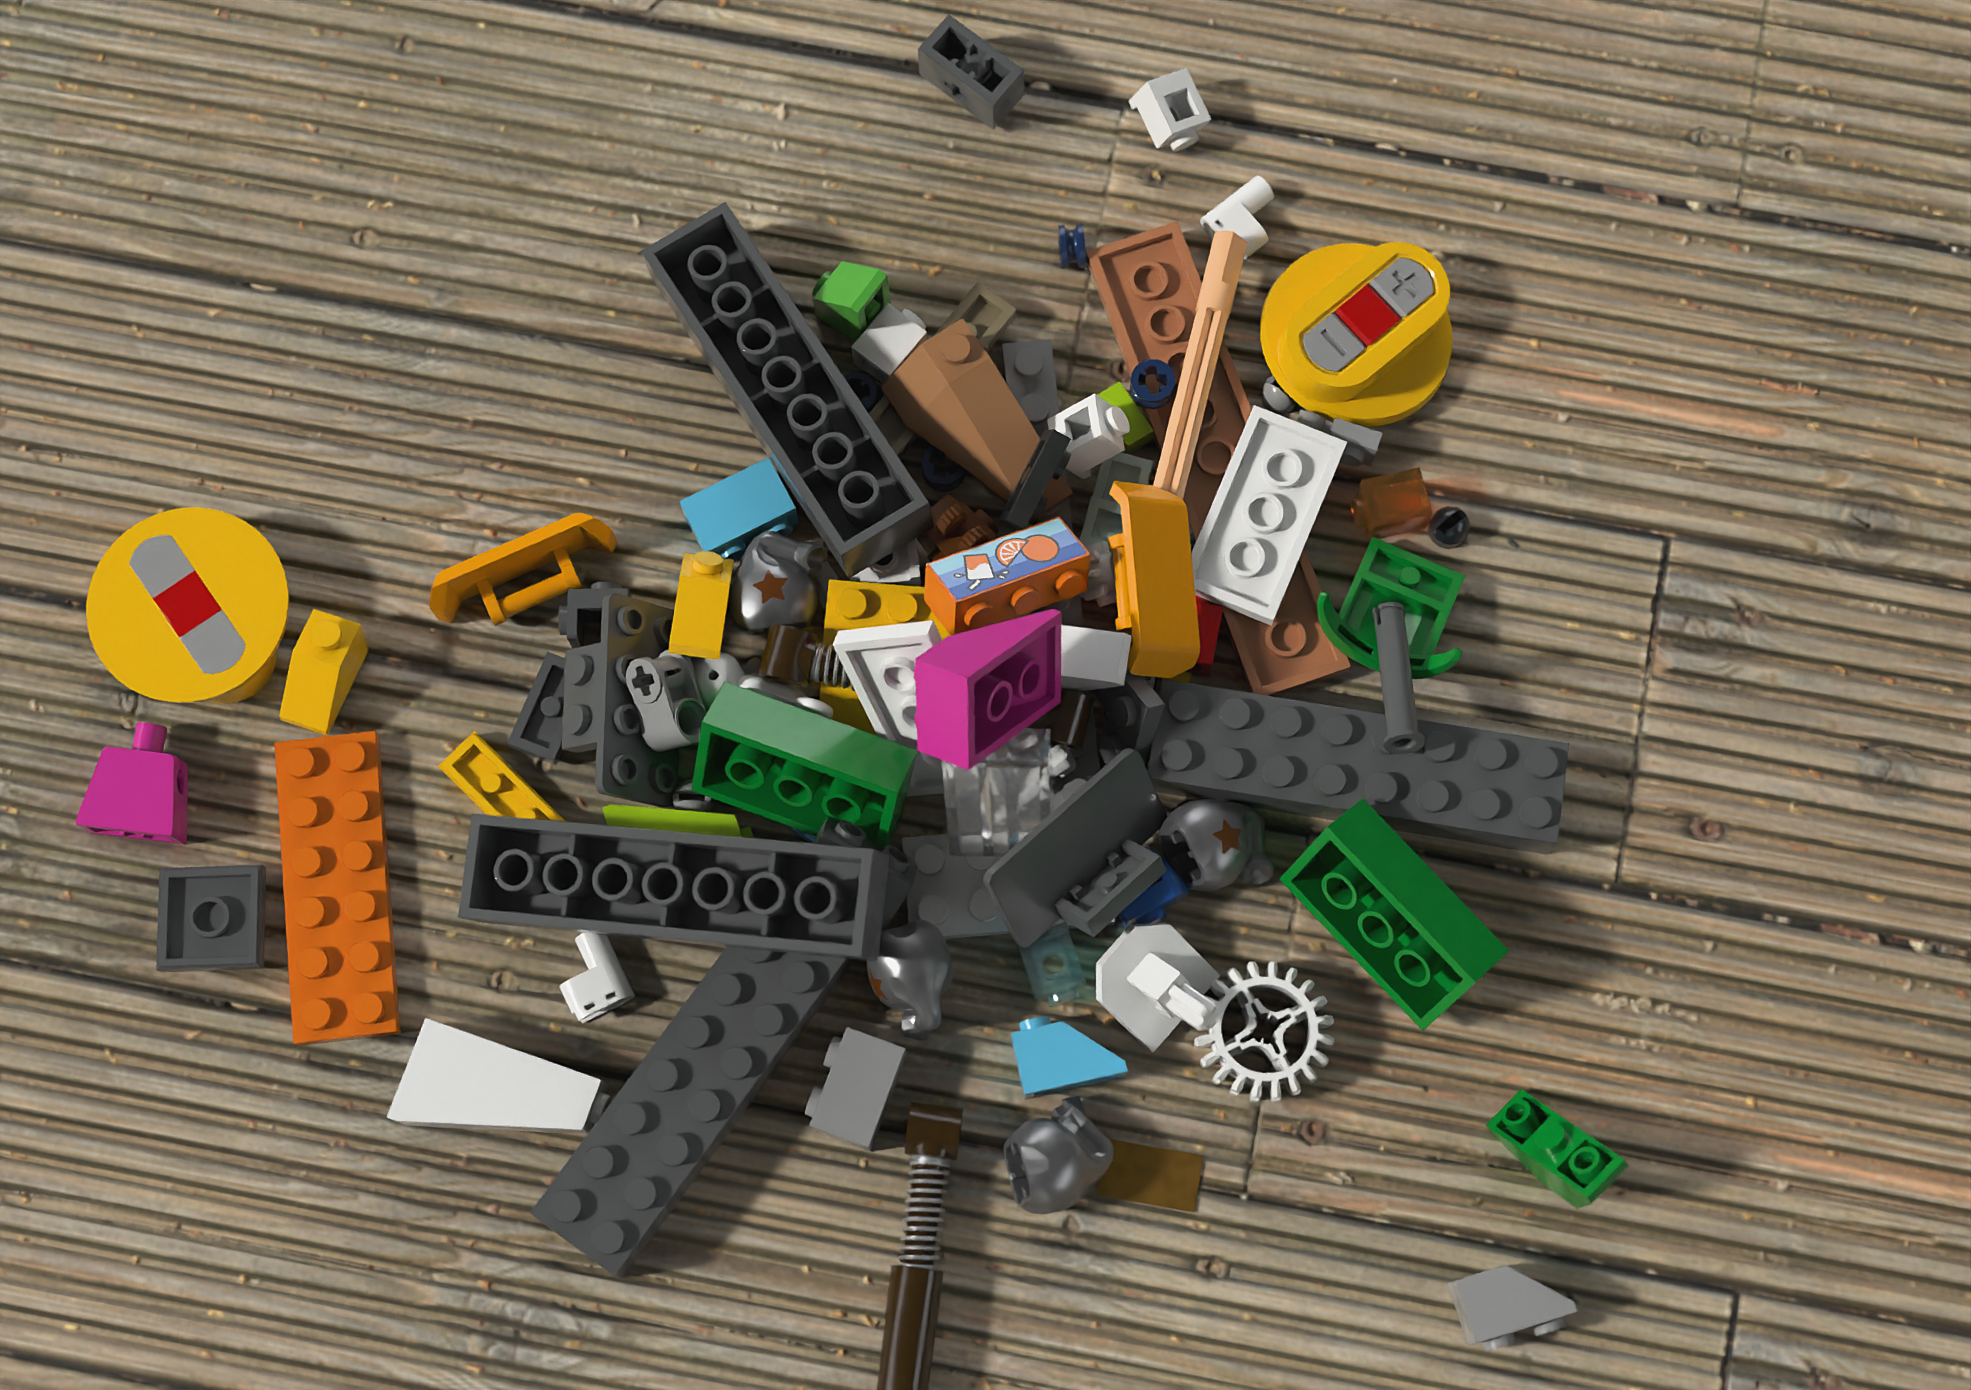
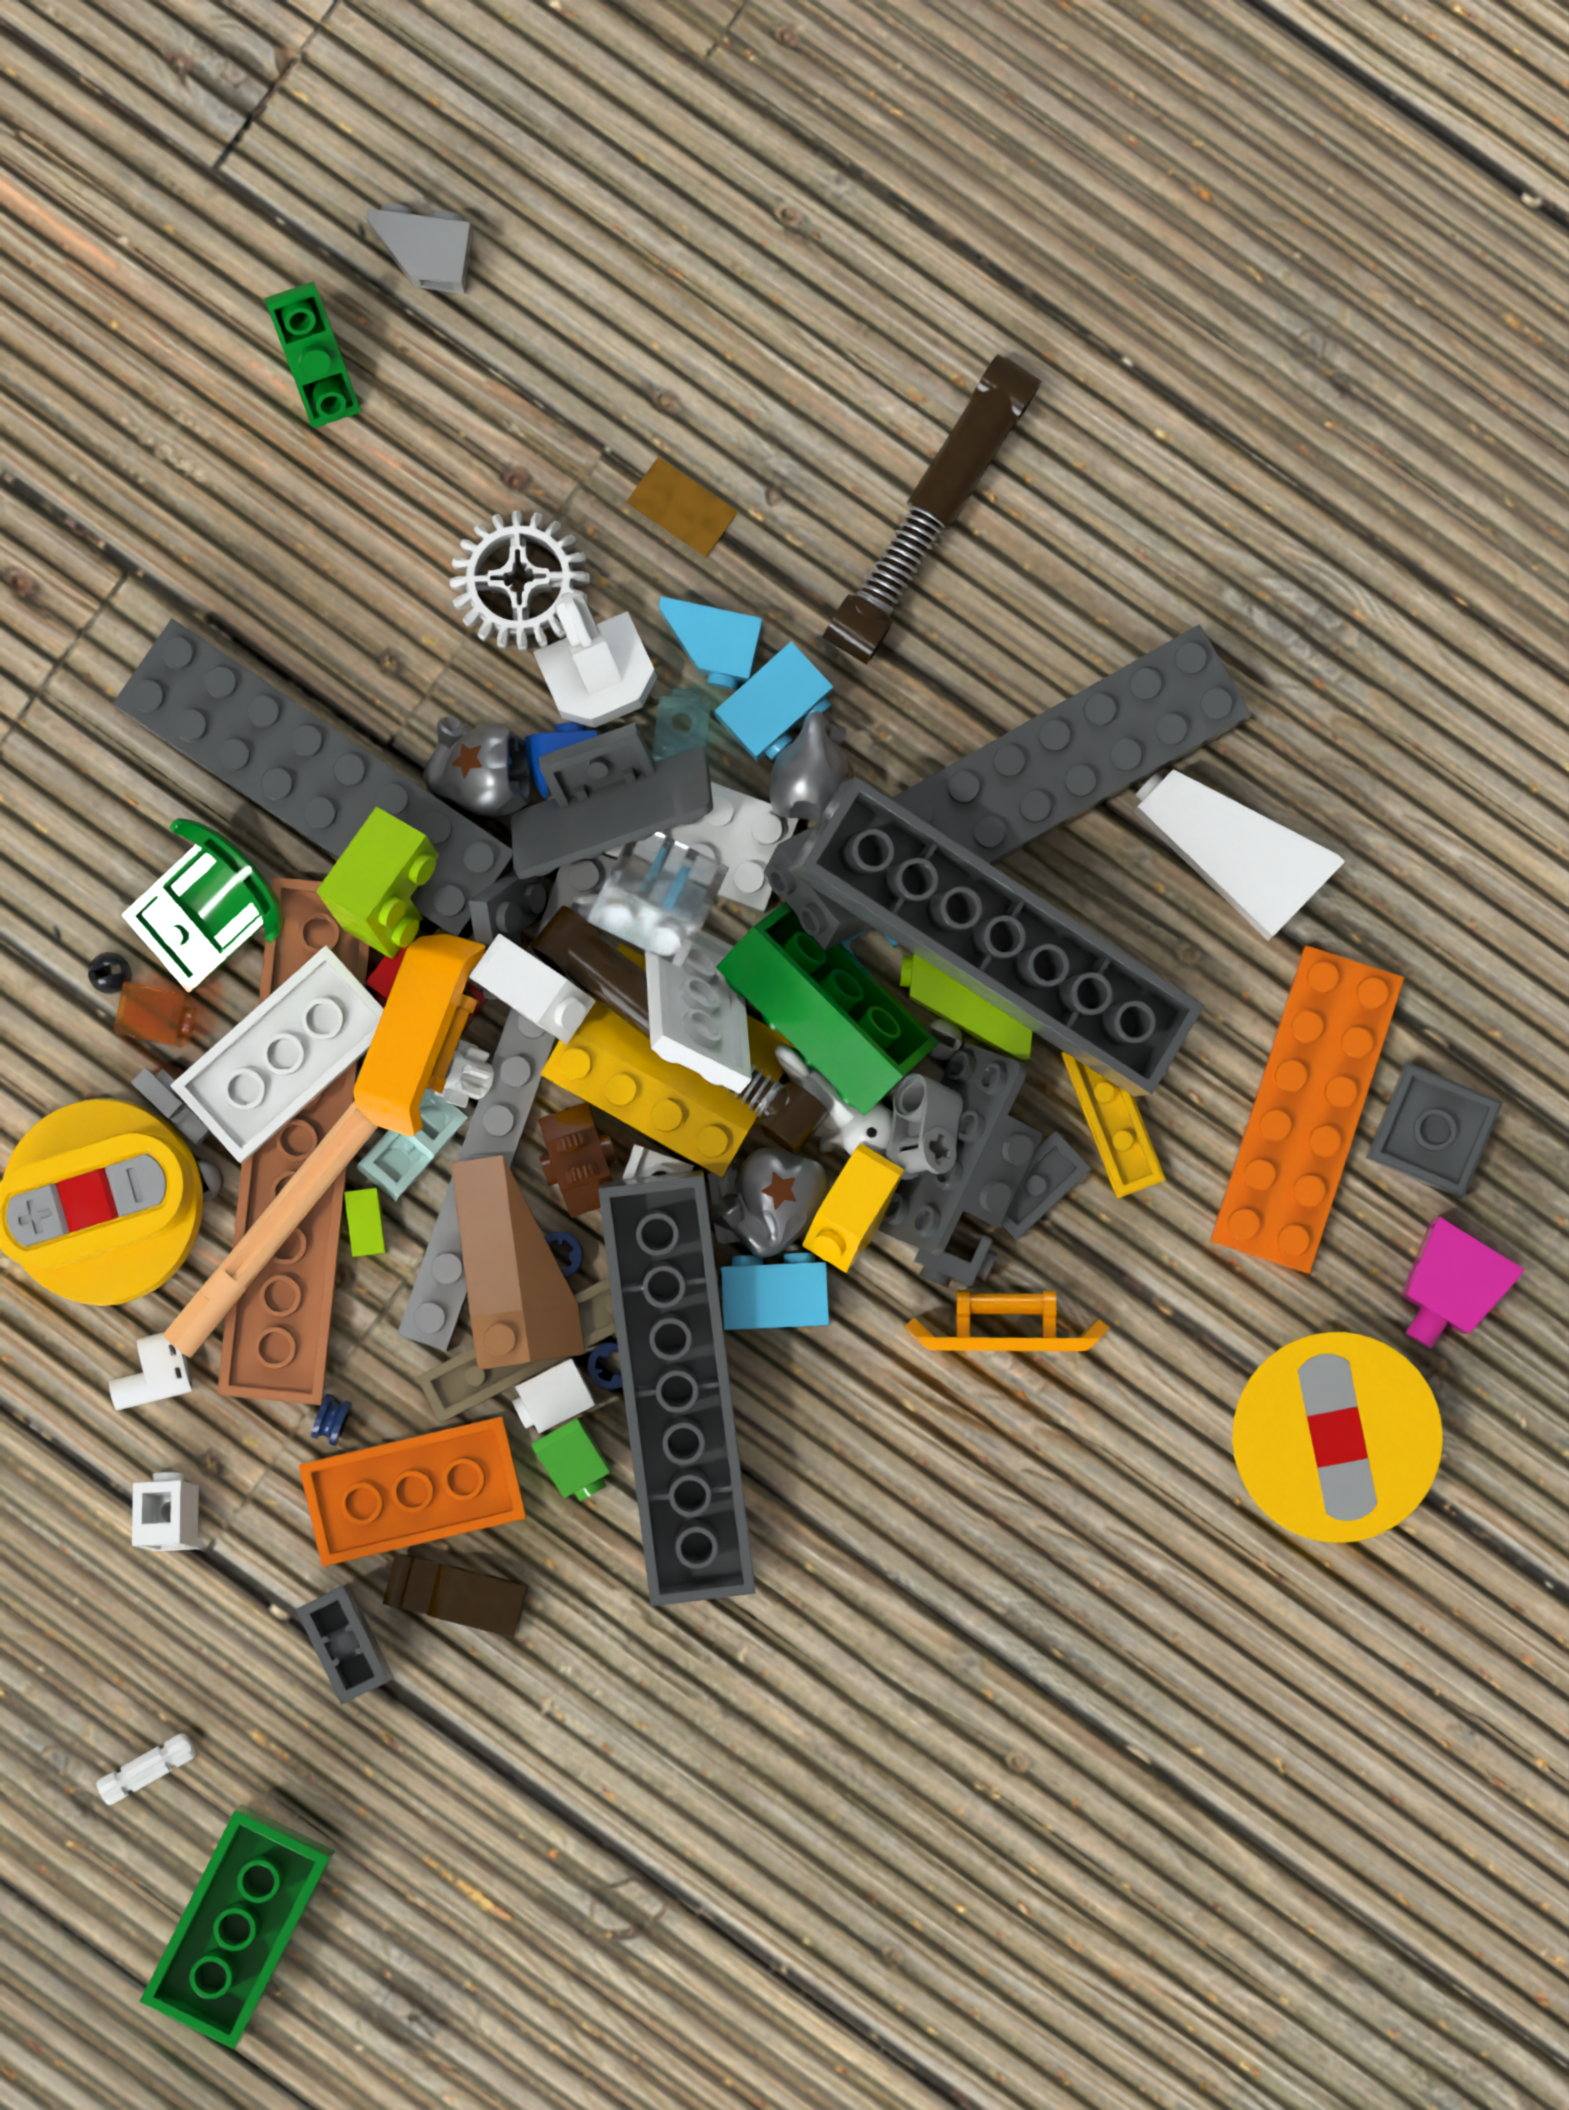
camera: 155 degrees left, 10 degrees up
yellow slope [279,608,368,736] -> none
white piece [560,933,635,1023] -> none
light grey brick [805,1027,907,1152] -> none
dark pink slope [914,609,1062,770] -> none
brick [924,517,1090,636] -> none
pearl dark grey plate [999,429,1071,530] -> none
flat silver piece [1003,1096,1114,1215] -> none
white brick [1047,393,1130,479] -> none
dark blue bush [1130,359,1175,409] -> none
green brick [1279,798,1509,1031] -> none
dark grey pin [1372,602,1425,754] -> none
none -> orange plate [299,1416,527,1567]
none -> lime brick [316,806,439,959]
none -> dark brown piece [383,1552,529,1638]
none -> medium azure brick [714,641,833,763]

